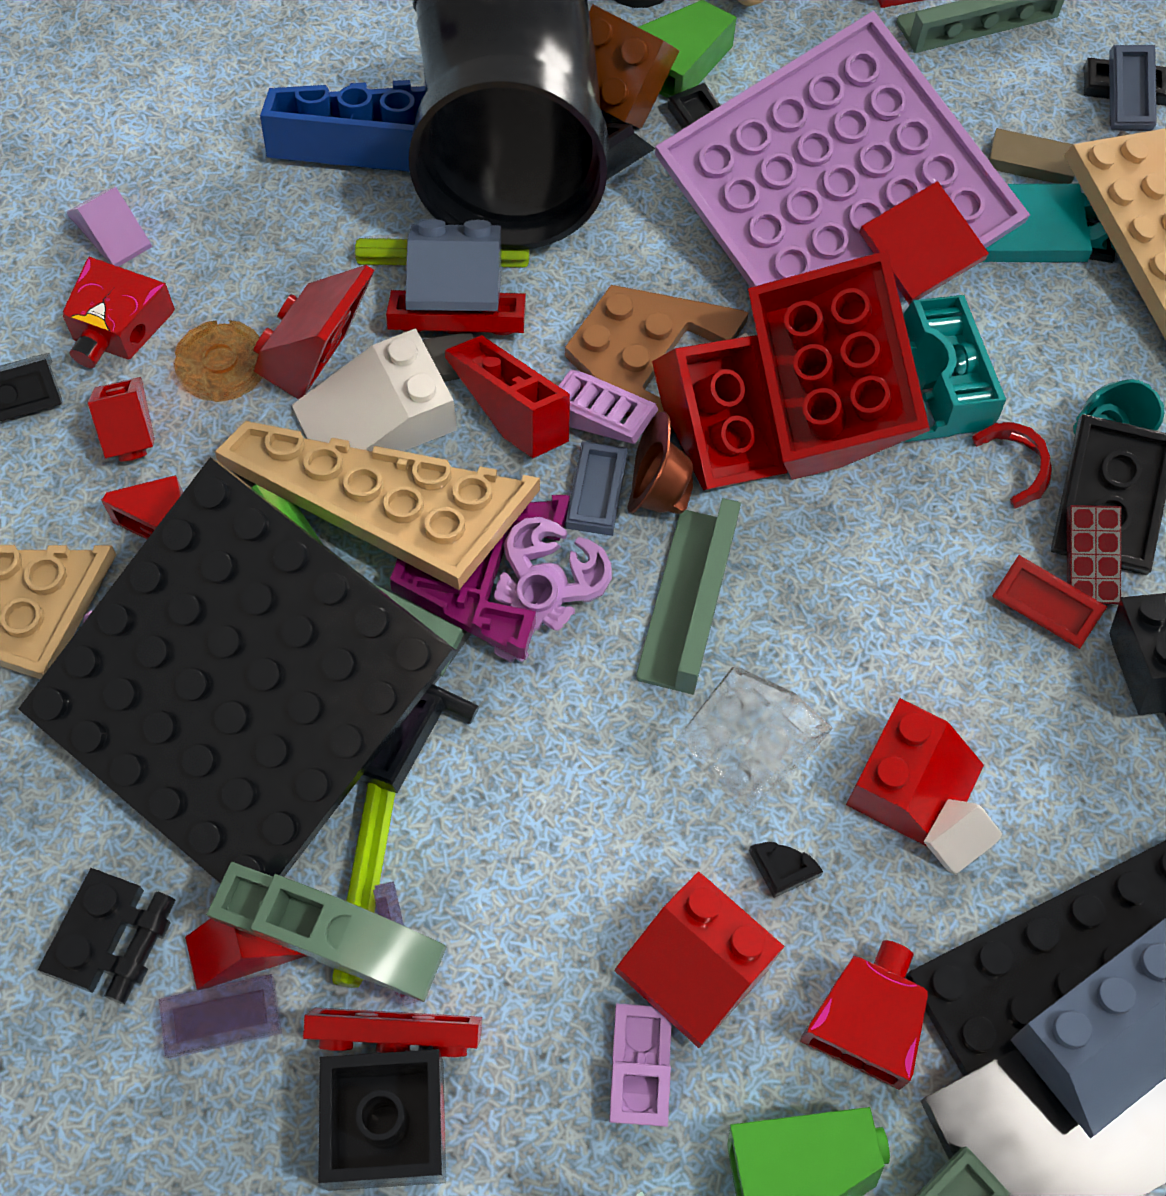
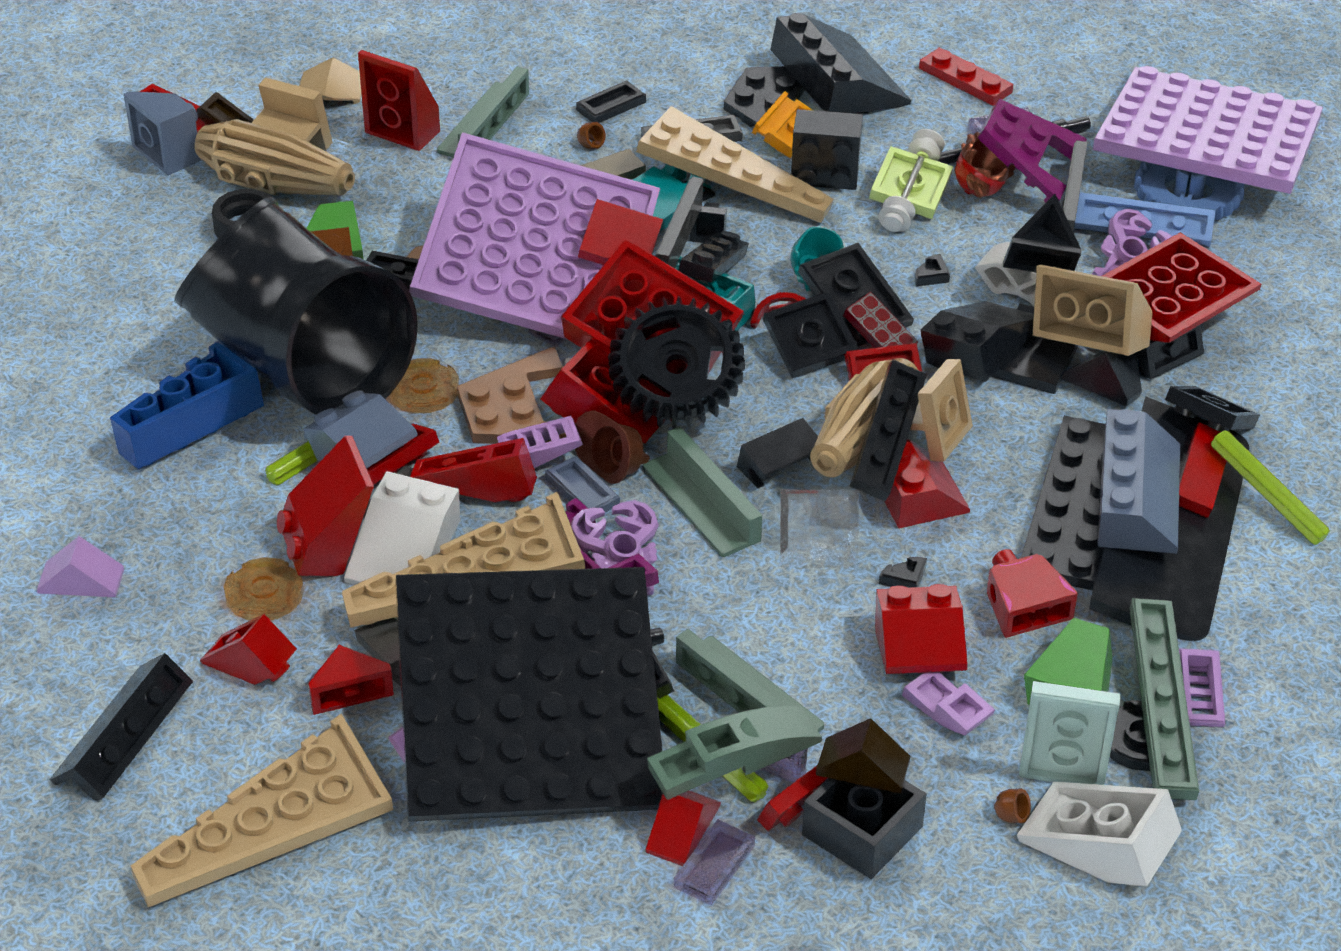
camera: 45 degrees left, 20 degrees down
black plate [38,868,176,1005] -> none
red torso [63,256,175,368] -> none
white slope [924,799,1002,875] -> none
sand blue tile [1109,45,1157,130] -> none
none -> clear orange tile [388,358,459,413]
none -> dark orange hinge [577,122,606,149]
none -> black gear [608,296,745,429]
none -> dark grey tile [655,177,704,268]
none -> sand green panel [676,629,824,732]
none -> black plate [678,231,749,283]
none -> black tile [690,202,727,243]
none -> black hinge [736,418,818,488]
none -> black plate [763,291,859,378]
none -> tan piece [810,358,973,477]
none -> dark brown slope [816,718,910,794]
none -> black plate [850,359,927,501]

